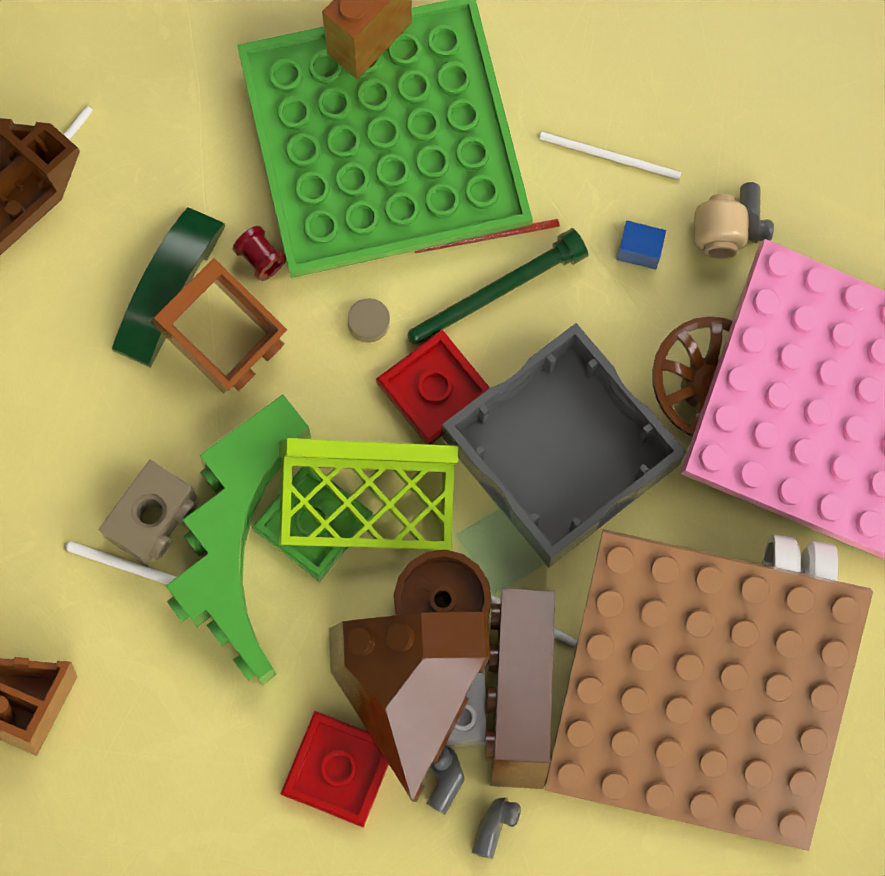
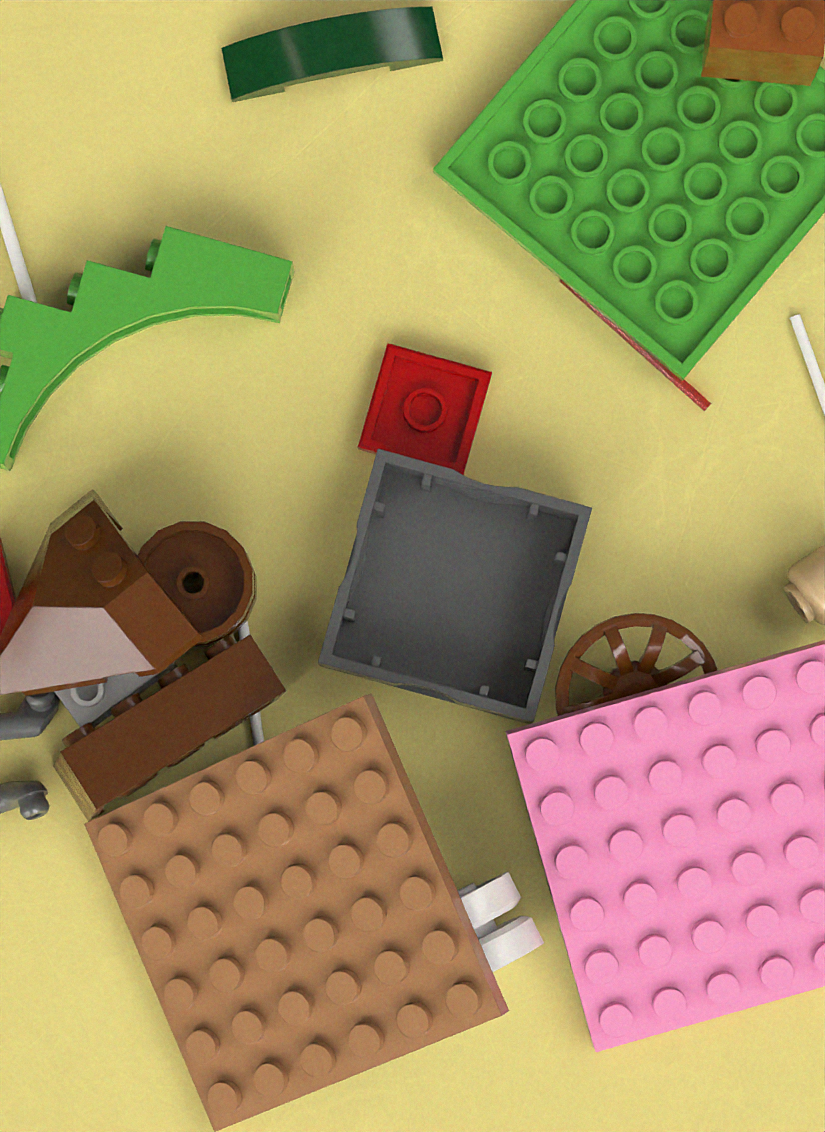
camera: 55 degrees right, 10 degrees up
dark tan brick [98,459,197,566] -> none
dark orange window [150,258,287,393] -> none
dark red bush [232,226,287,281] -> none
bright green tile [252,467,373,582] -> none
lime fence [279,438,459,550] -> none
dark tan tile [348,298,390,343] -> none
dark green piece [407,228,589,344] -> none
clear light blue piece [457,508,546,595] -> none
blue slope [616,220,666,270] -> none

